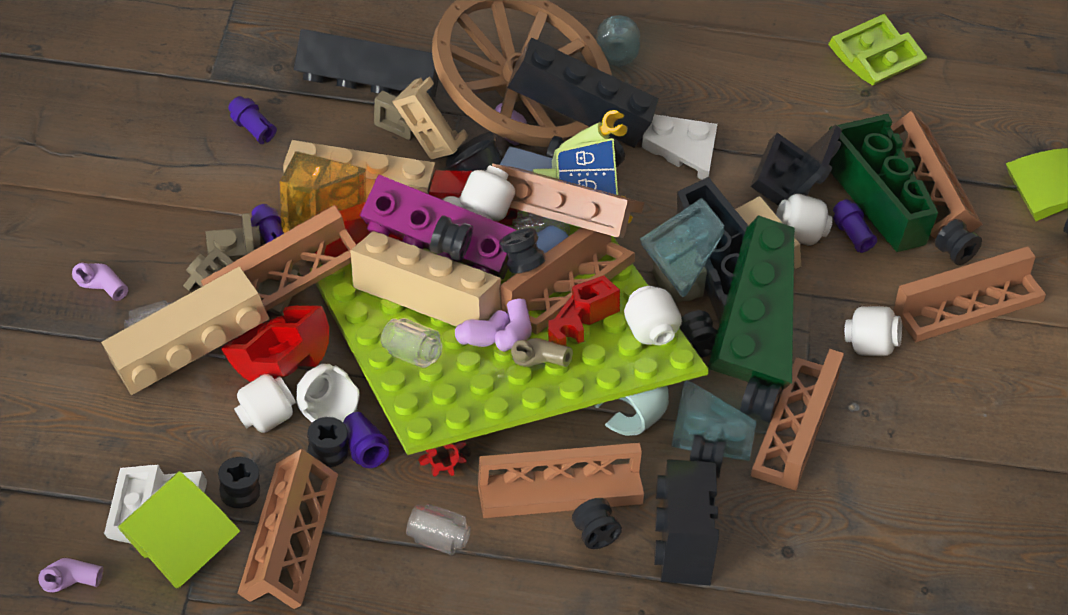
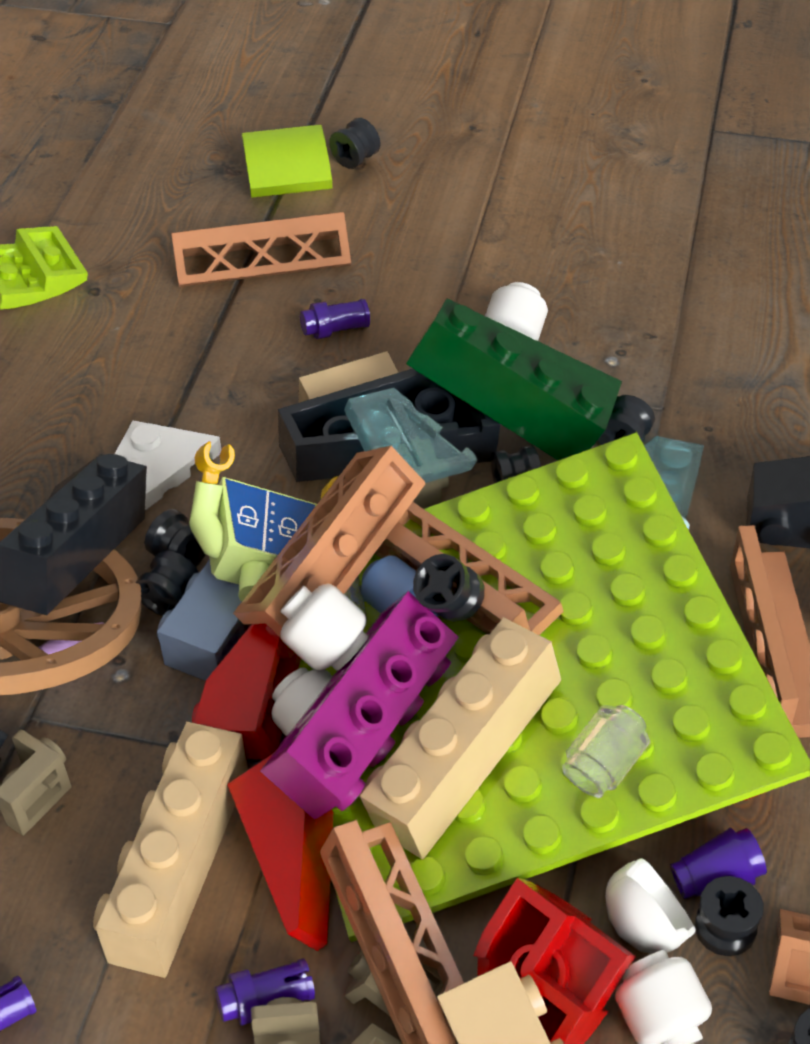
camera: 80 degrees left, 0 degrees up
clear yellow slope [280,151,366,233] -> none
tan hinge [392,77,468,159] -> none
black wheel [430,215,473,262] -> none
black piece [445,132,502,171] -> none
lavender arm [455,310,510,347] -> none
lavender arm [495,299,532,352] -> none
dark tan arm [511,338,573,367] -> none
red piece [548,275,620,346] -> none
white head [624,286,682,346] -> none
black wheel [689,433,726,479] -> none
black bracket [750,124,842,206] -> none
nougat fence [751,349,844,491] -> none
white head [776,194,832,246] -> none
dark green wedge [829,114,938,252] -> none
nougat fence [893,246,1046,343] -> none
black wheel [935,219,982,266] -> none

